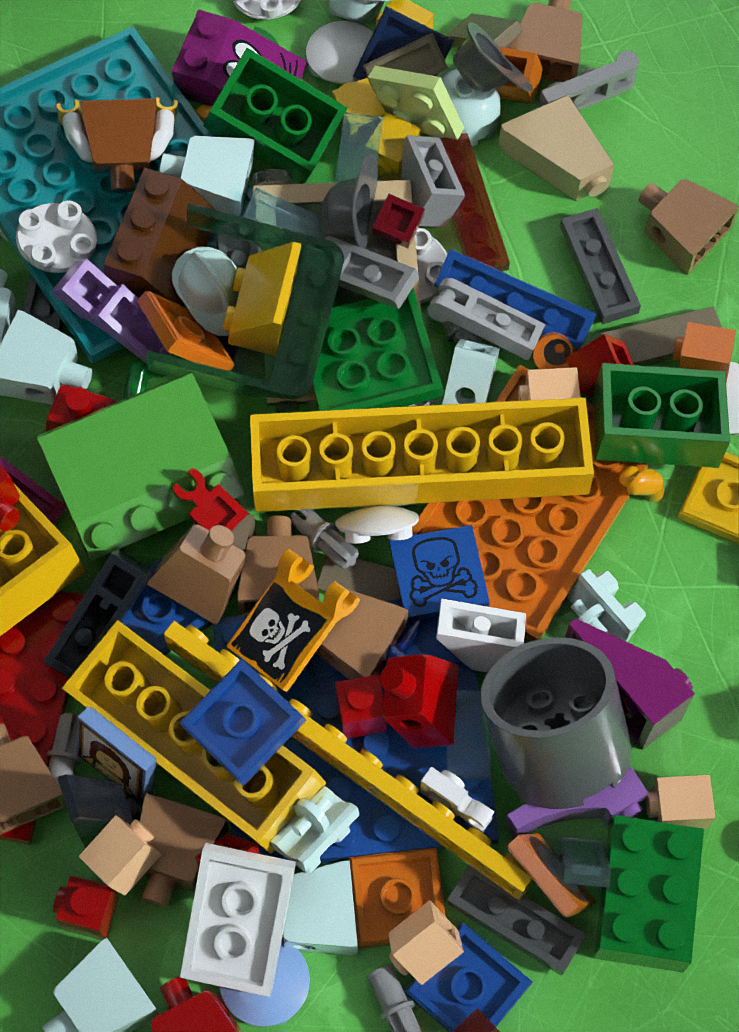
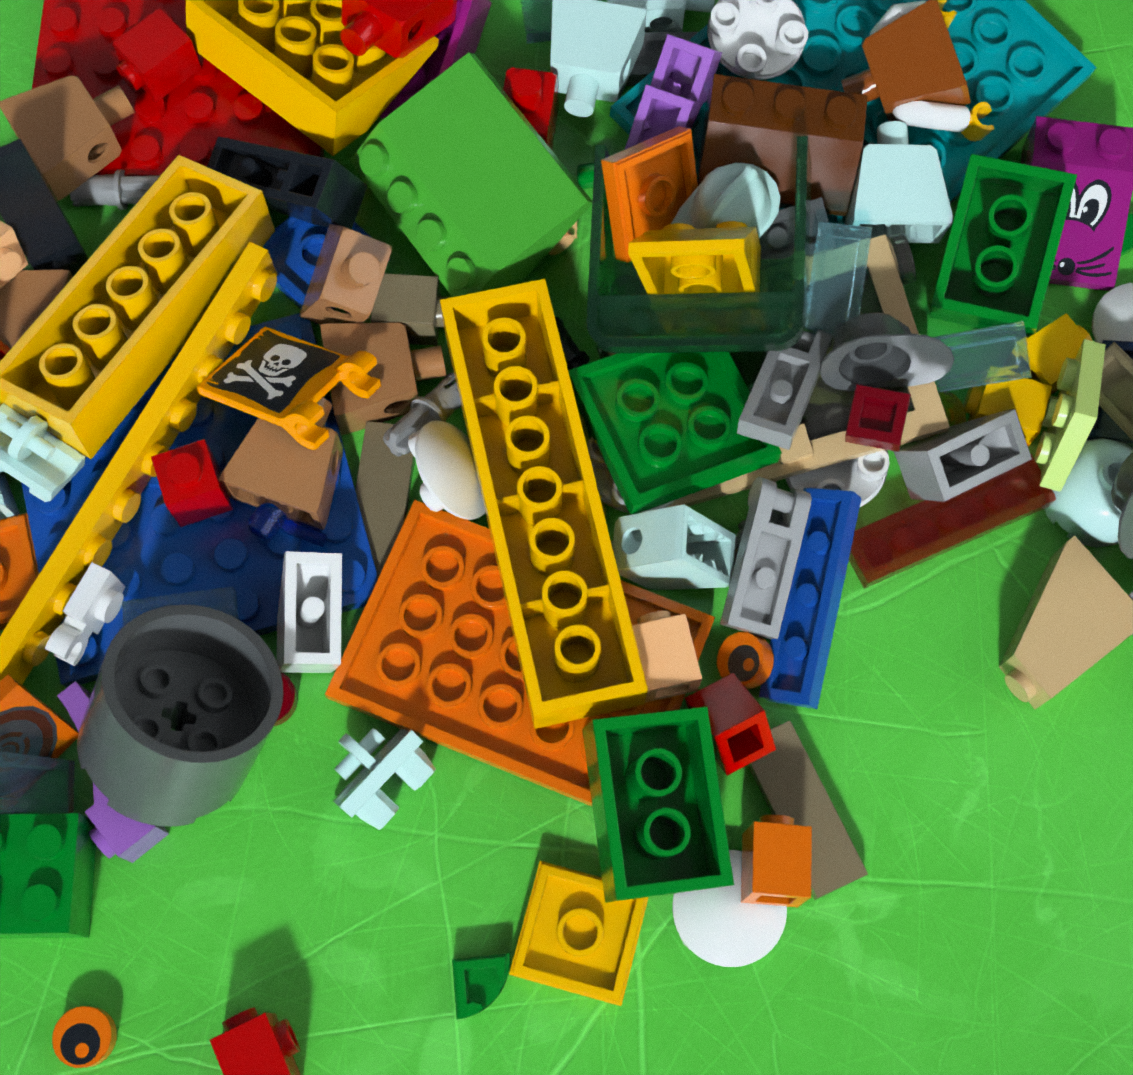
camera: 80 degrees right, 5 degrees up
tile [77,706,156,807] -> none
red plate [171,468,249,531] -> none
blue tile [179,659,306,786] -> none
red torso [380,654,459,748] -> none
blue tile [389,525,490,622] -> none
dark grey plate [560,208,641,324] -> none
magenta slope [565,618,695,750] -> none
light orange arm [619,465,664,502] -> none
medium nougat torso [638,179,739,275] -> none
light nougat brick [646,775,715,829] -> none

